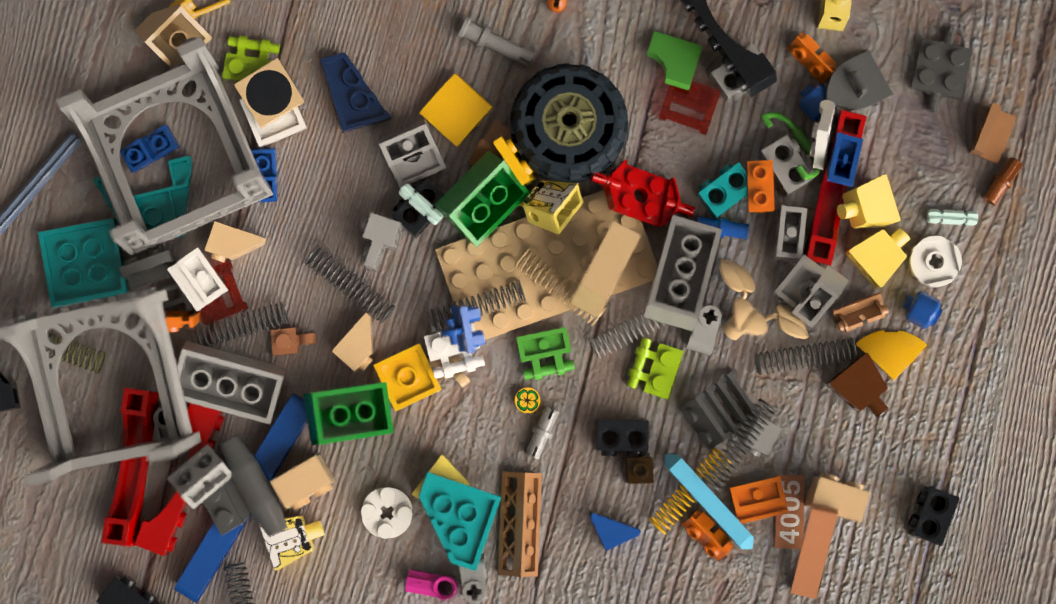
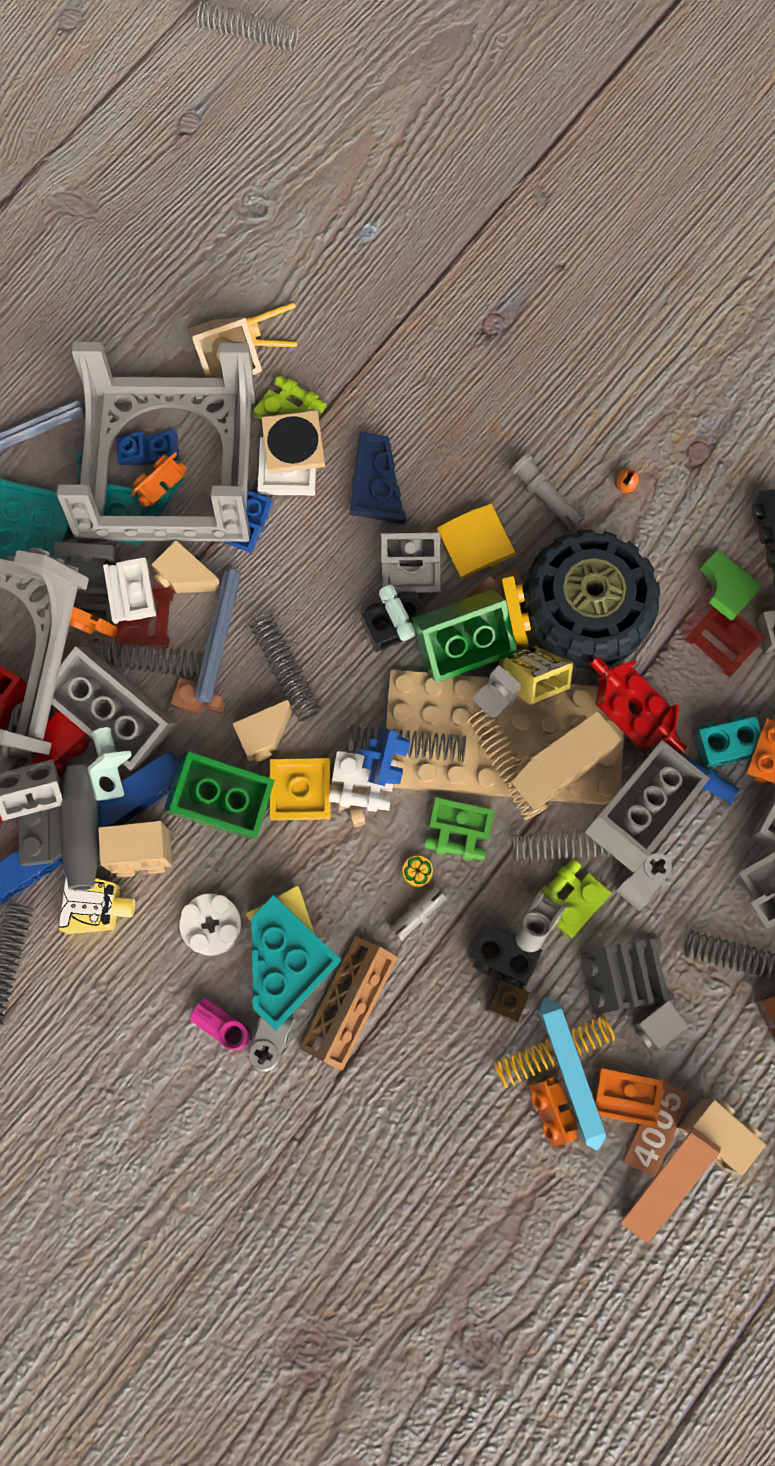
camera: 25 degrees right, 10 degrees down
light grey brick [360,213,403,272] -> none
blue slope [590,512,641,551] -> none
dark grey piece [701,398,778,492] -> none
tan plant [719,259,809,340] -> none
none -> light aqua bracket [87,727,132,801]
none -> orange hinge [130,452,187,508]
none -> sand blue axle [194,568,241,703]
none -> light grey slope [473,665,522,718]
none -> light grey piece [515,890,567,952]

